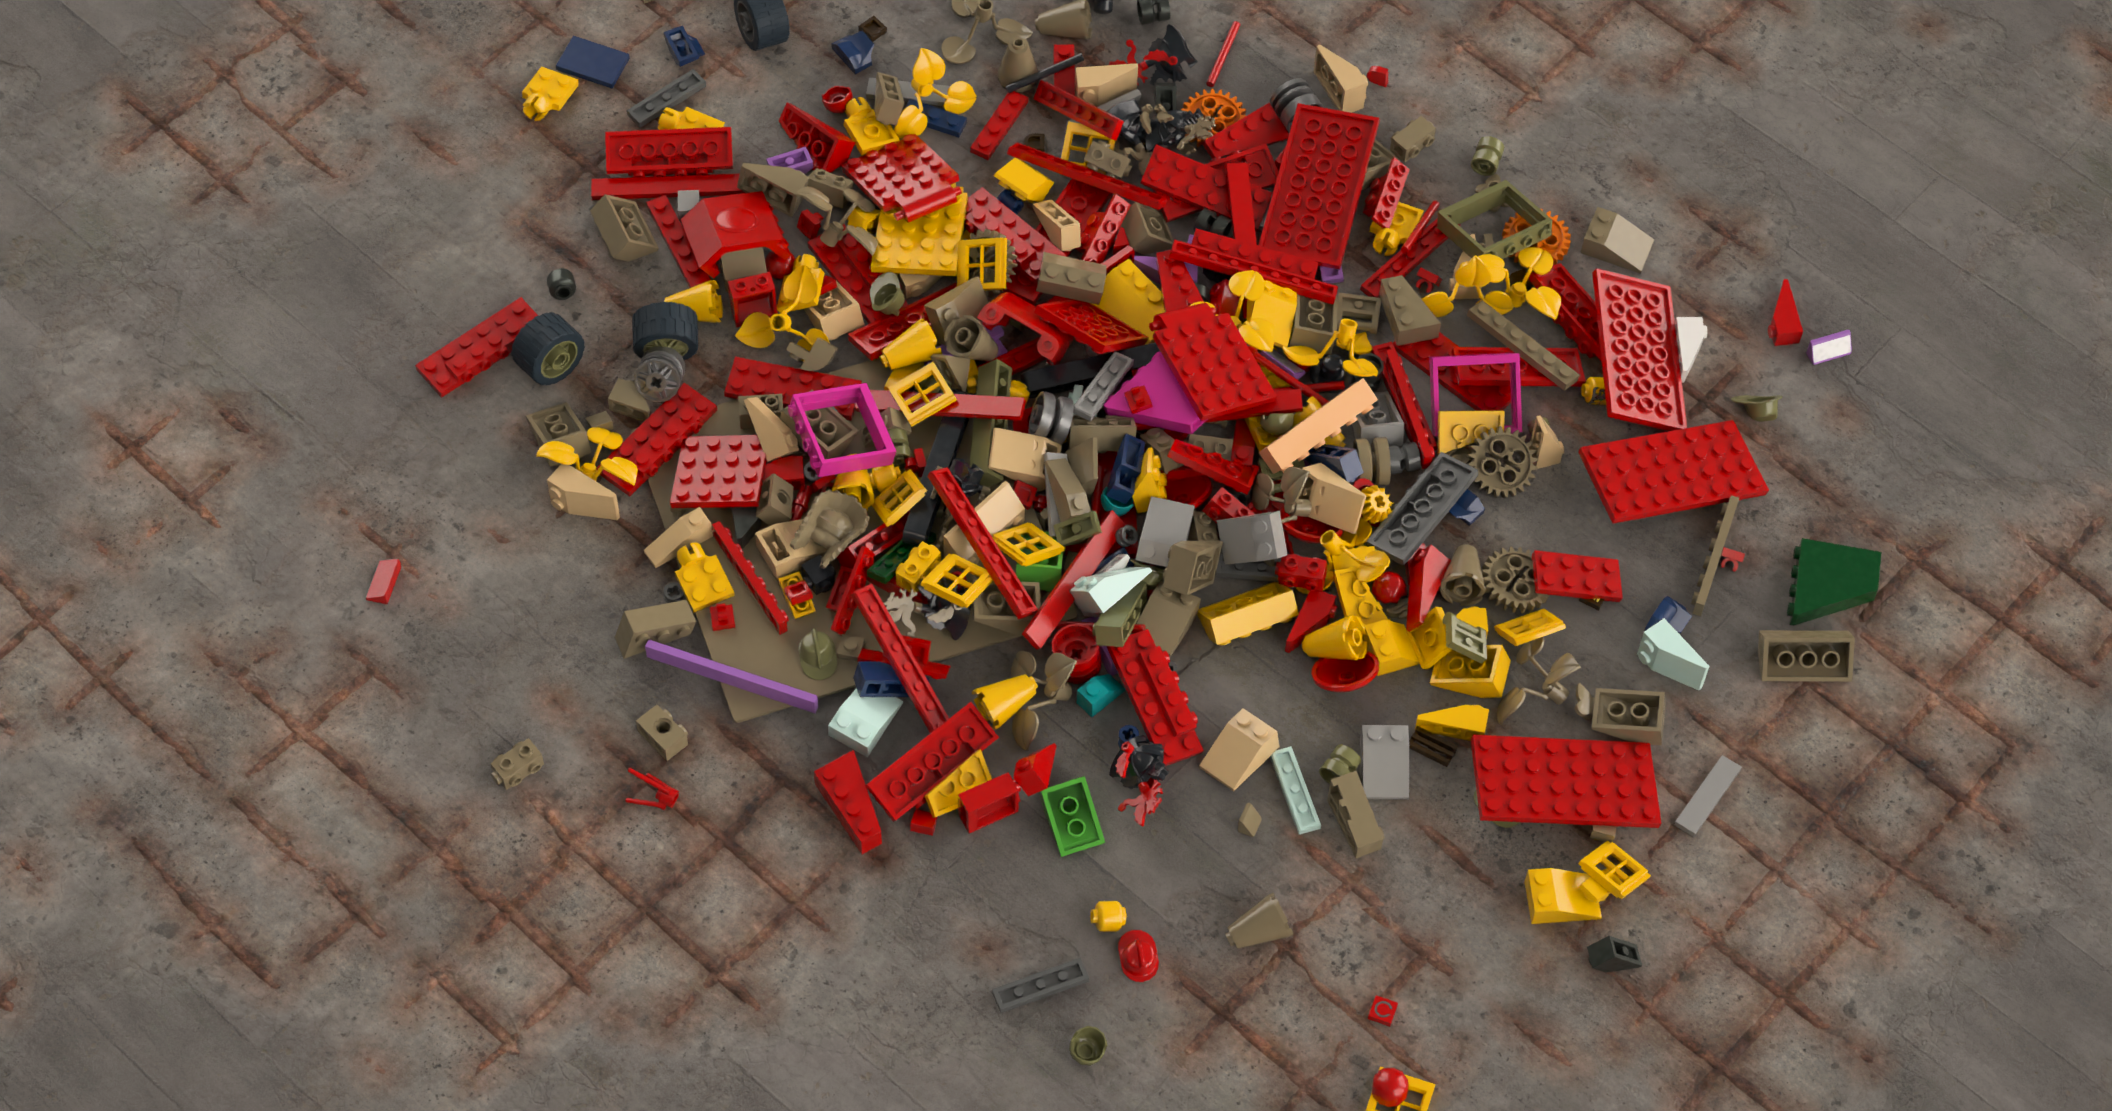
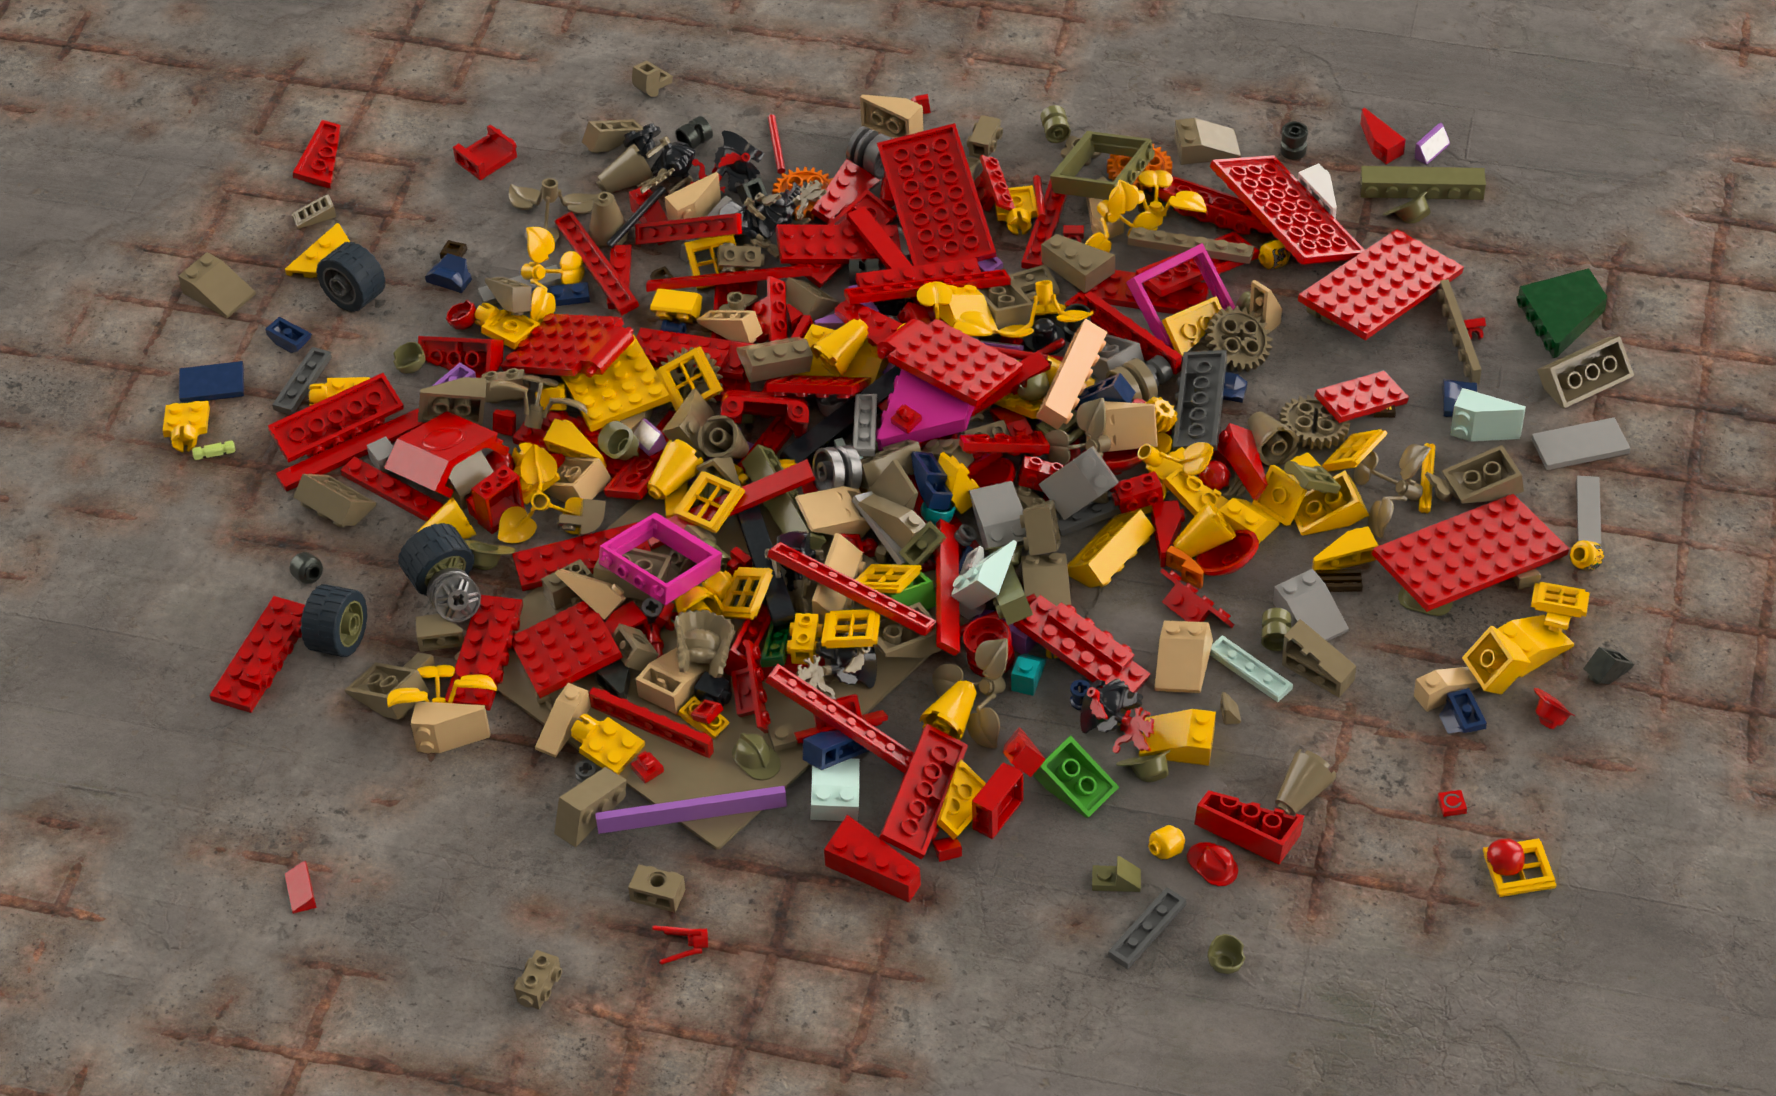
camera: 25 degrees left, 10 degrees down
none -> yellowish green axle [192,440,235,460]
none -> olive hair [393,342,425,374]
none -> olive piece [465,540,515,570]
none -> yellow slope [543,418,607,468]
none -> red tile [554,211,640,316]
none -> slope [634,418,667,456]
none -> black helmet [637,136,696,194]
none -> dark tan animal [719,292,759,311]
none -> yellow cone [810,319,869,377]
none -> olive slope [1092,856,1141,892]
none -> olive piece [1116,750,1170,782]
none -> yellow slope [1139,709,1216,766]
none -> red bracket [1160,568,1235,628]
none -> orange slope [1166,546,1204,589]
none -> red wedge [1194,790,1305,865]
none -> pearl dark grey wheel [1280,121,1308,160]
none -> olive brick [1360,166,1486,200]
none -> tan slope [1414,667,1481,712]
none -> yellow axle [1419,443,1435,513]
none -> dark blue slope [1439,688,1487,734]
none -> yellow slope [1462,626,1531,695]
none -> light grey tile [1531,417,1631,470]
none -> red piece [1534,688,1575,729]
none -> yellow head [1570,540,1604,570]

